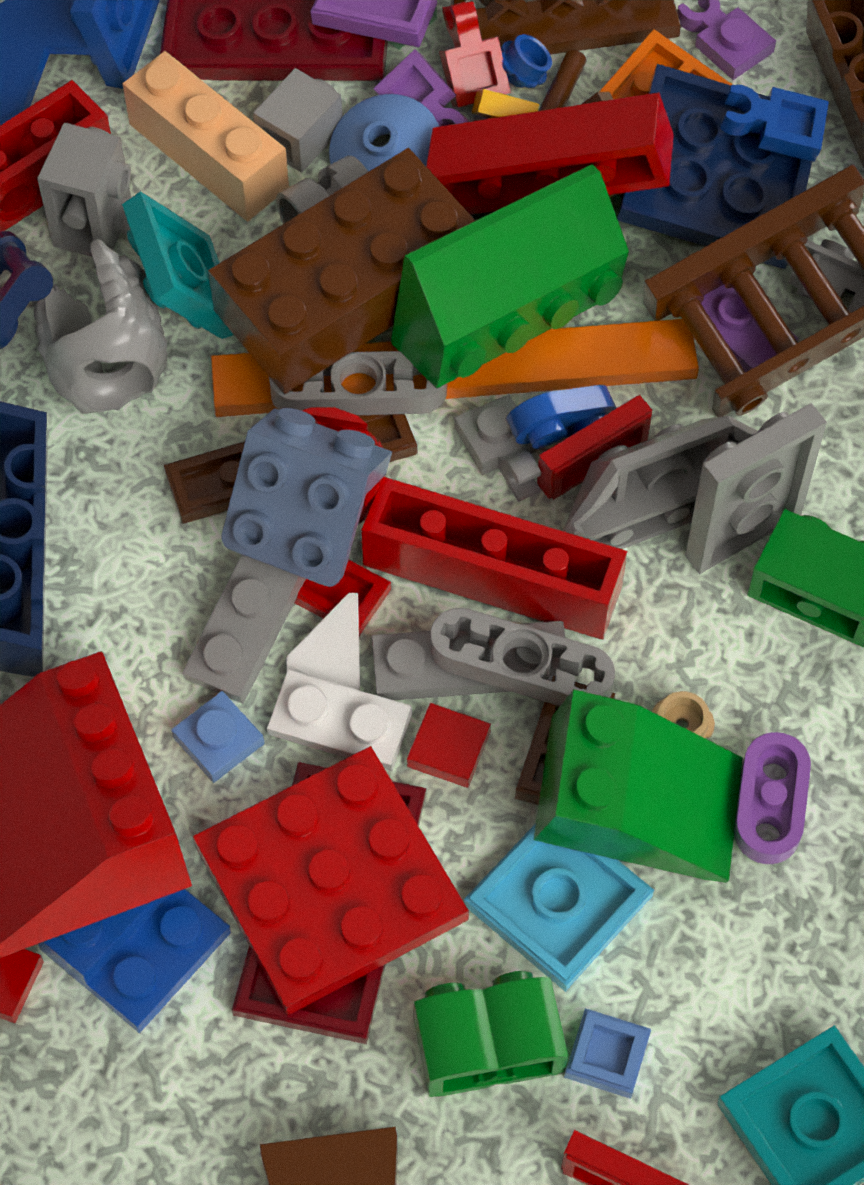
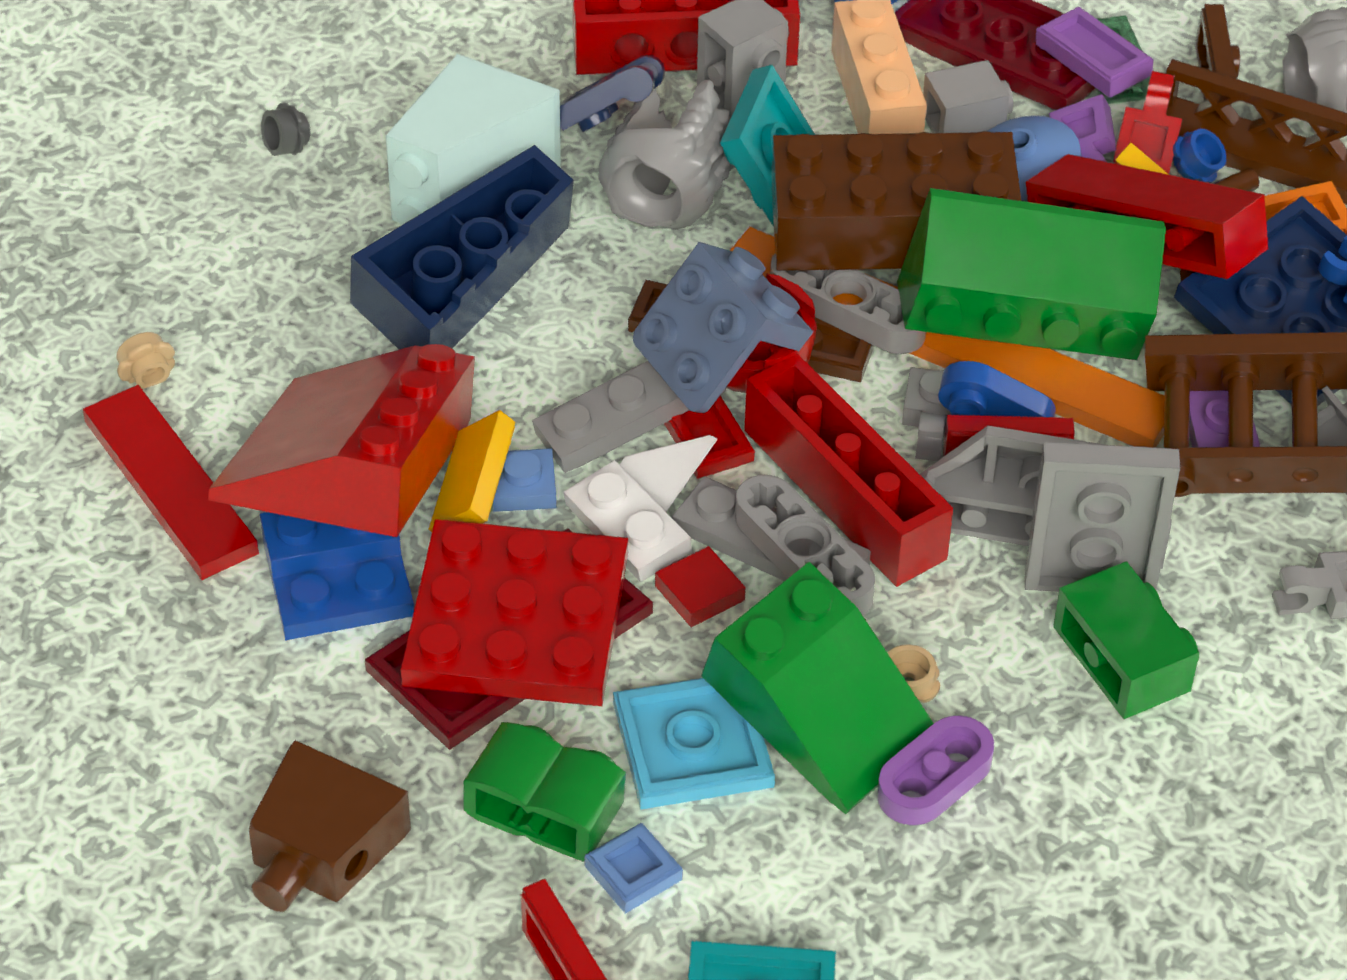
camera: 35 degrees right, 15 degrees down
none -> yellow tile [428,410,516,532]

